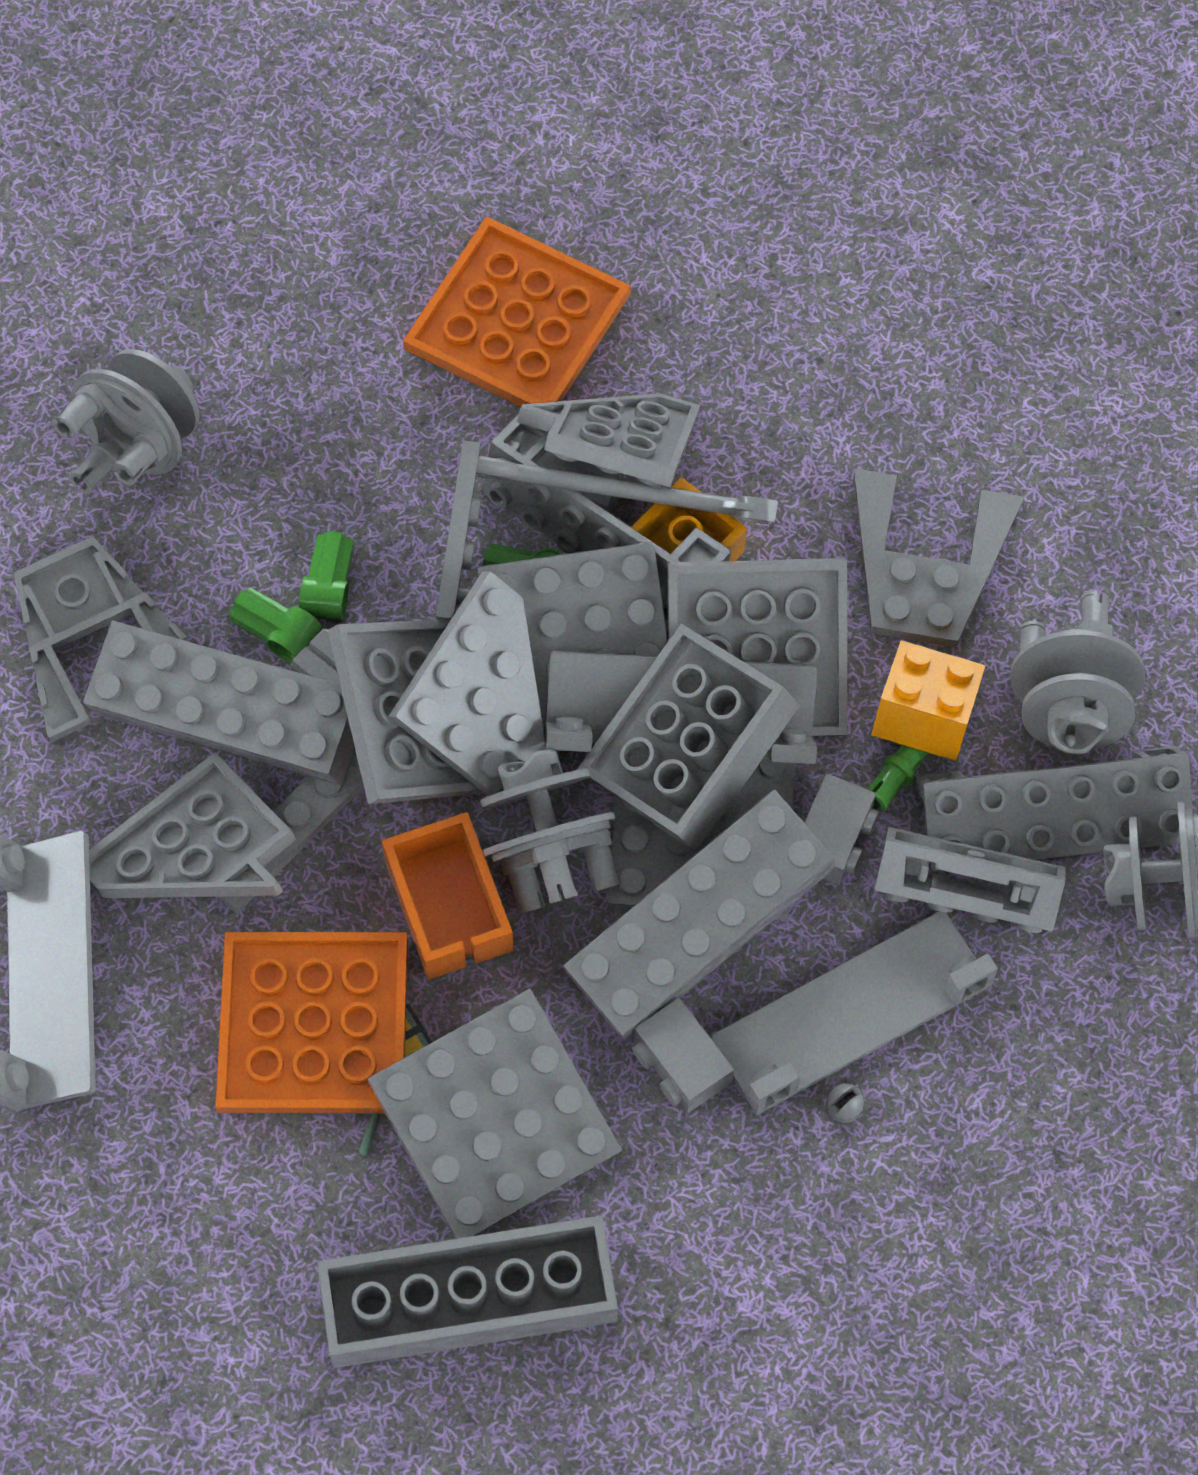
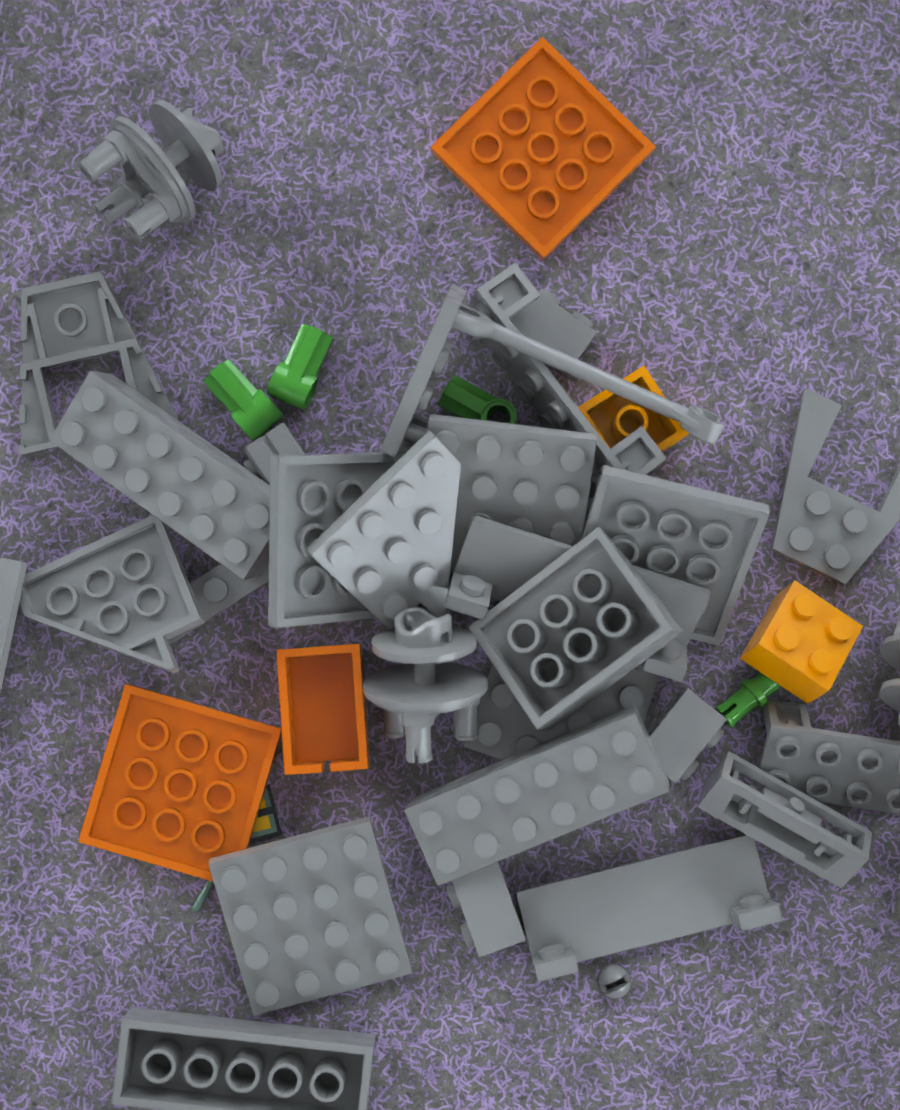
camera: 15 degrees right, 20 degrees up
light grey wing [517,393,700,487] -> none

